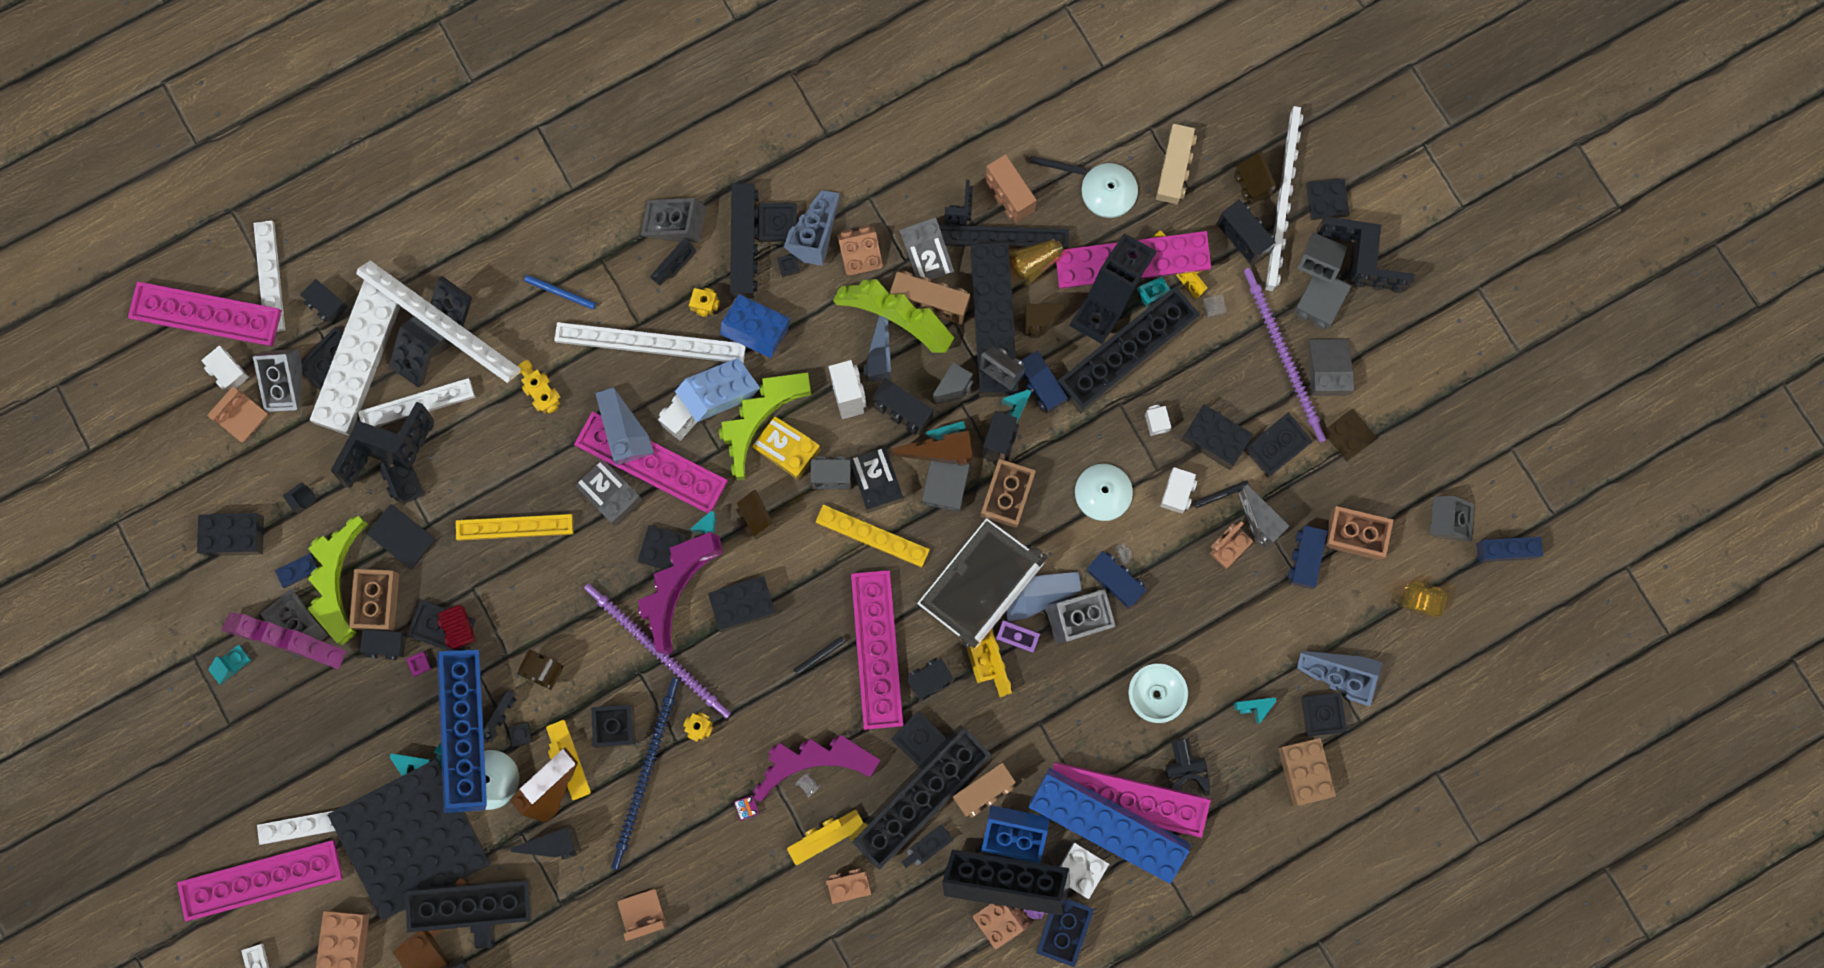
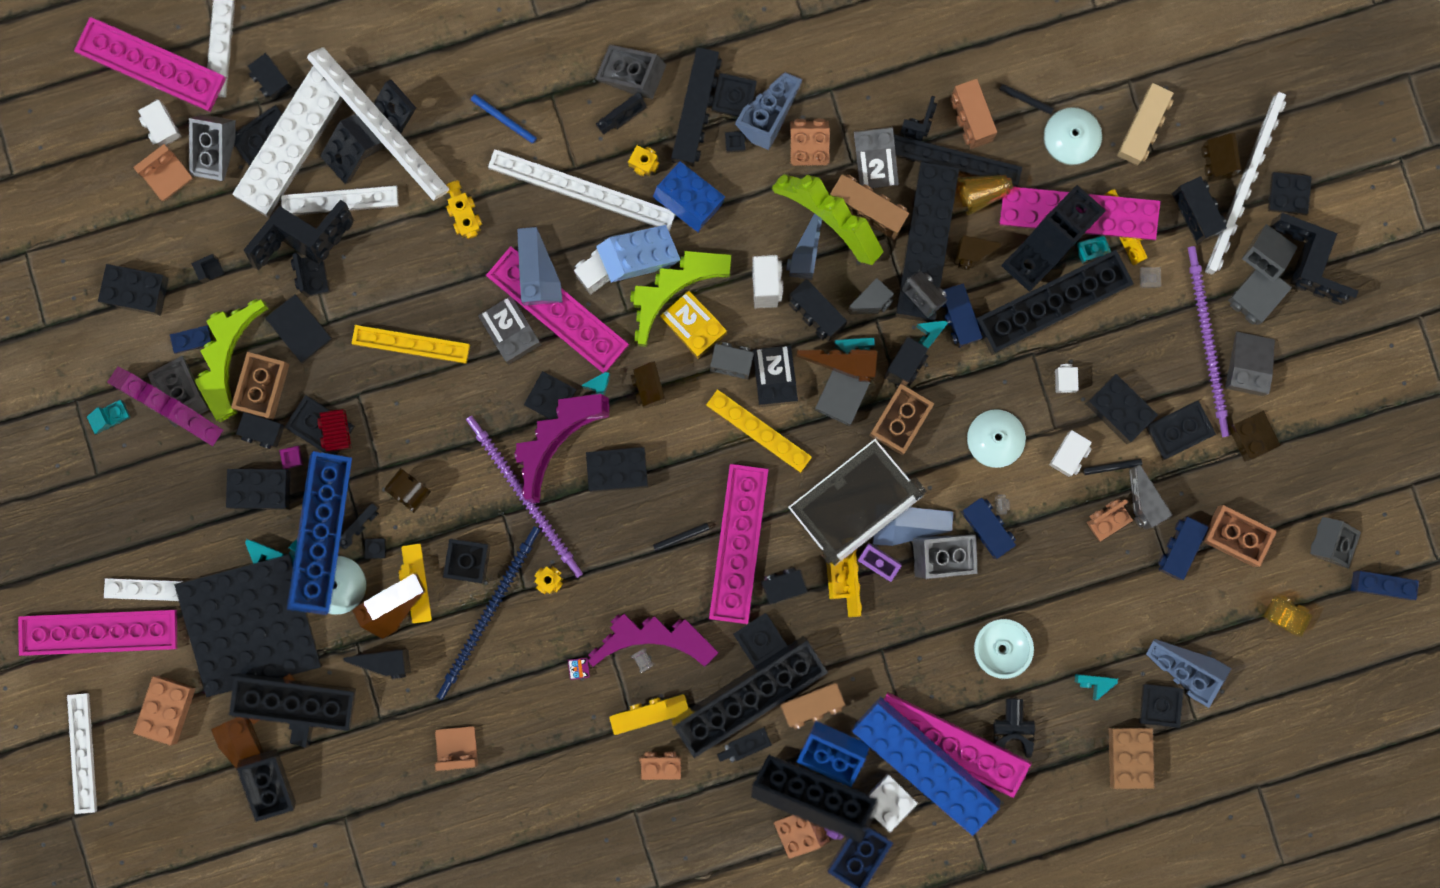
camera: 15 degrees right, 5 degrees up
none -> black brick [226,469,291,510]

